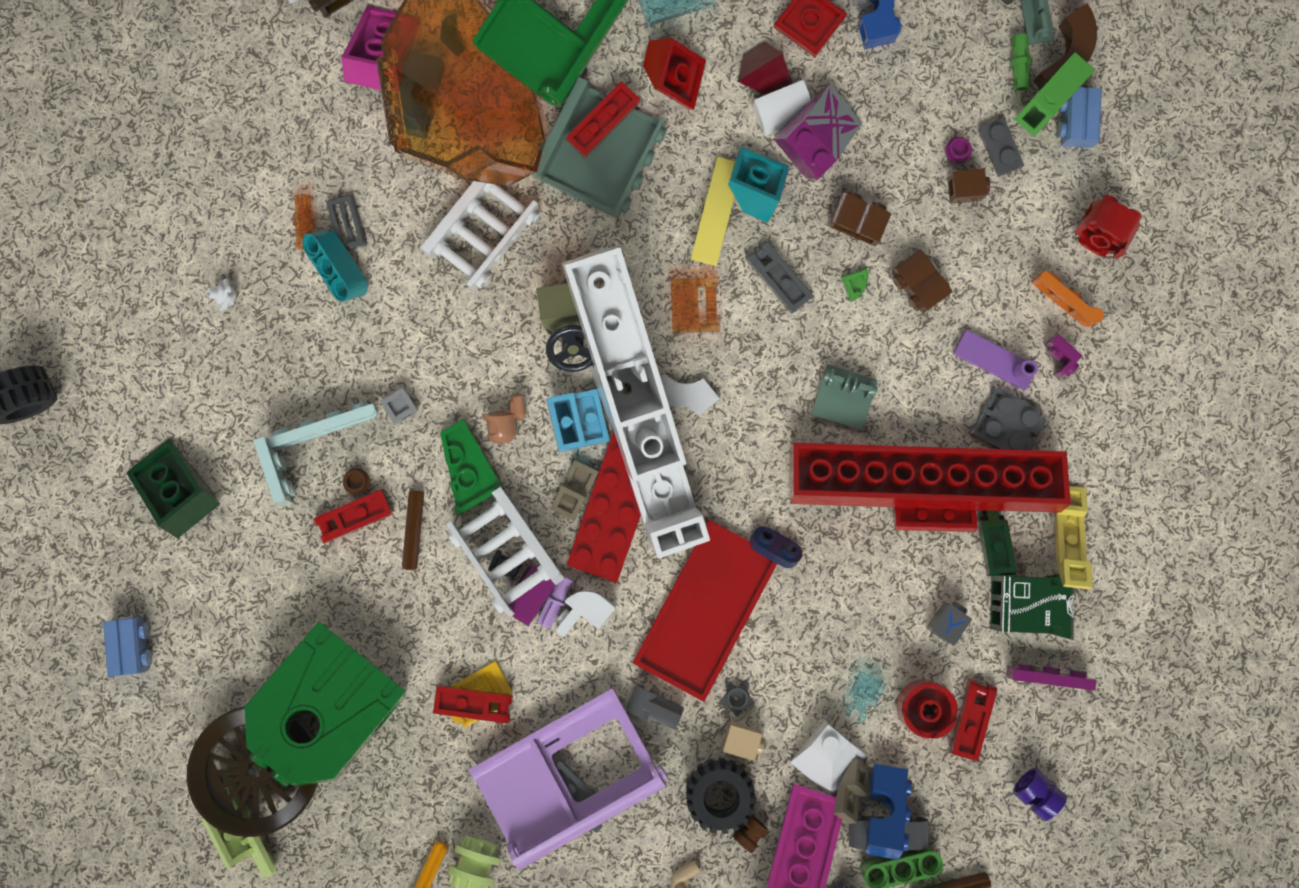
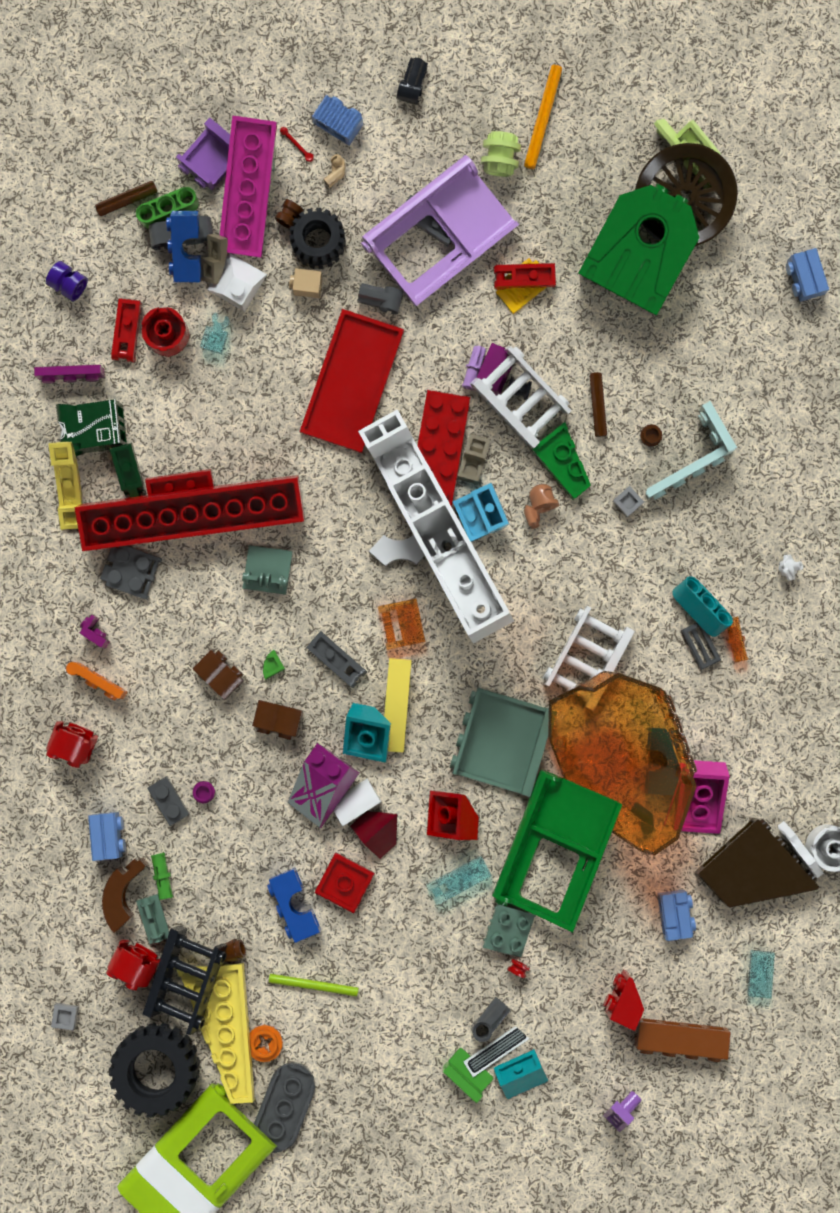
camera: 175 degrees right, 0 degrees up
dark green slope [126,439,220,539] -> none
red plate [313,490,394,544] -> none
piece [536,283,593,372] -> none
white brick [556,590,616,637] -> none
red plate [566,81,641,159] -> none
dark grey plate [719,682,755,716] -> none
dark blue plate [749,526,802,568] -> none
dark grey brick [926,601,972,646] -> none
reddish brown brick [947,168,990,204] -> none
medium lavender piece [953,330,1038,391] -> none
bright green slope [1014,52,1096,137] -> none

